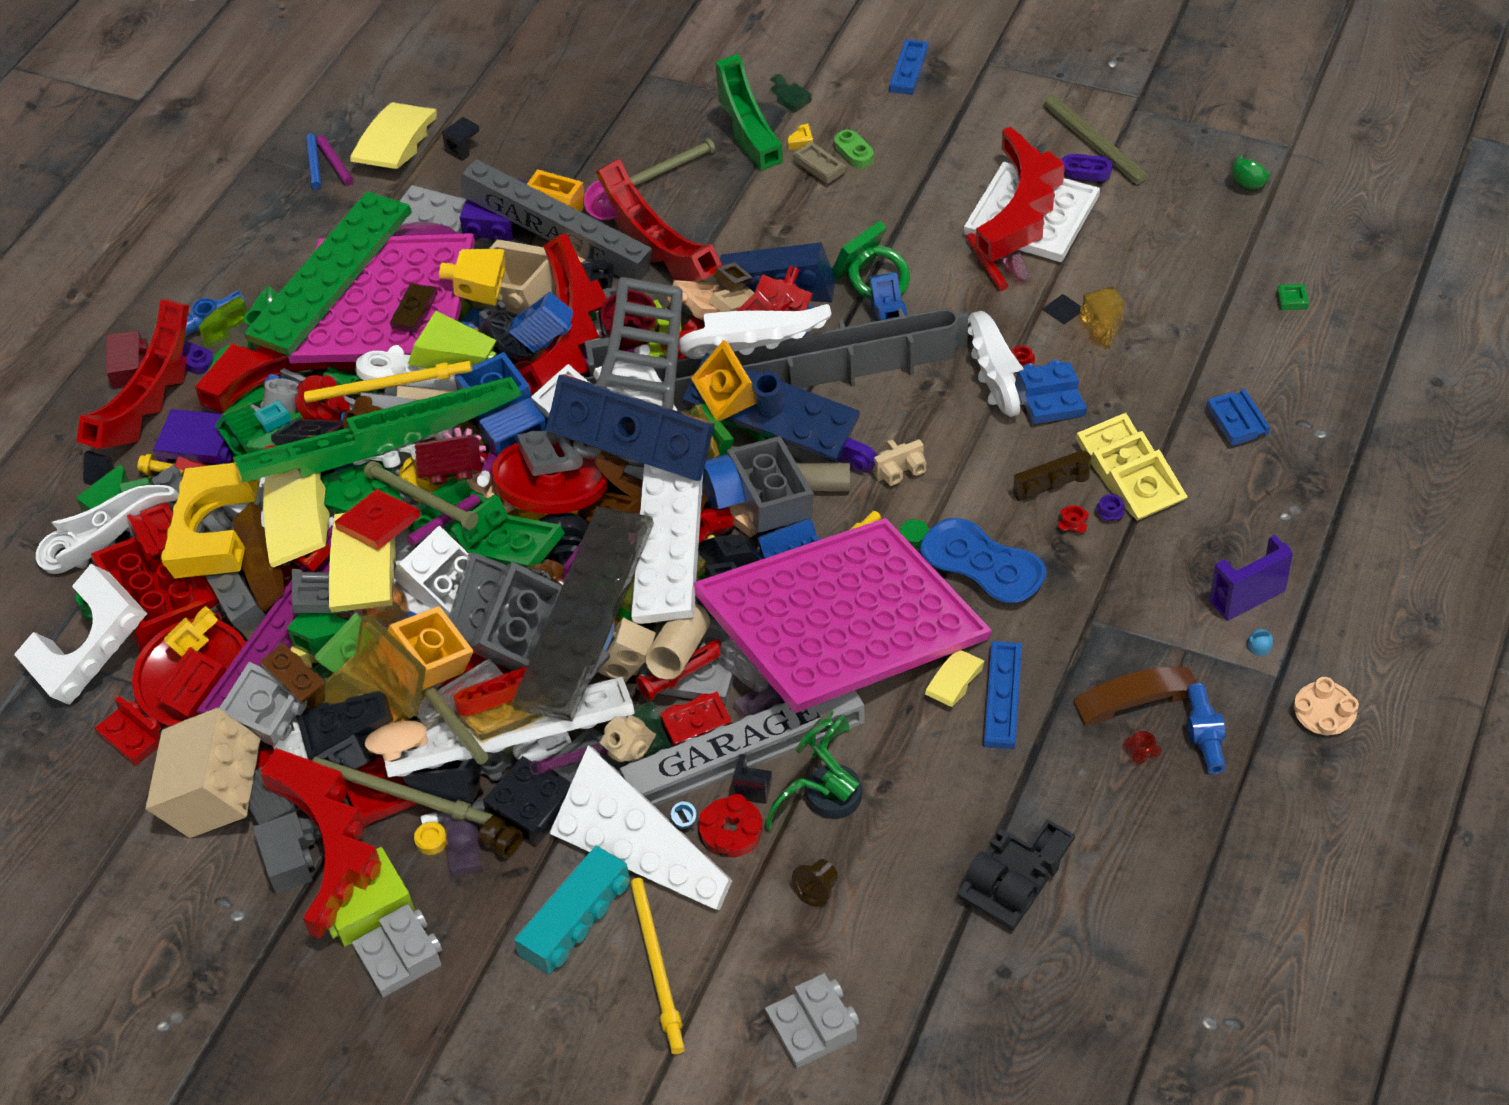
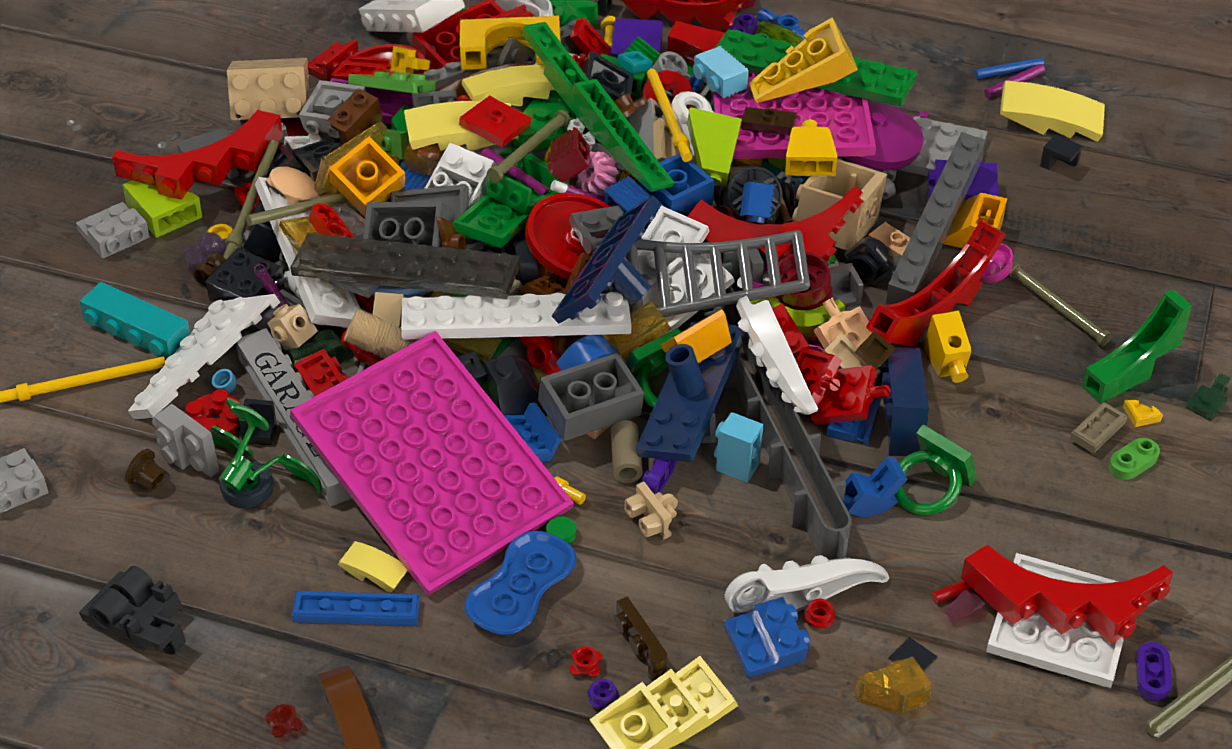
camera: 80 degrees right, 5 degrees down
none -> light grey plate [152,404,220,477]
none -> bright green wing [348,71,436,93]
none -> medium azure brick [693,46,748,98]
none -> medium azure brick [714,412,763,483]
none -> yellow wedge [749,17,858,103]
none -> yellow torso [923,311,971,383]

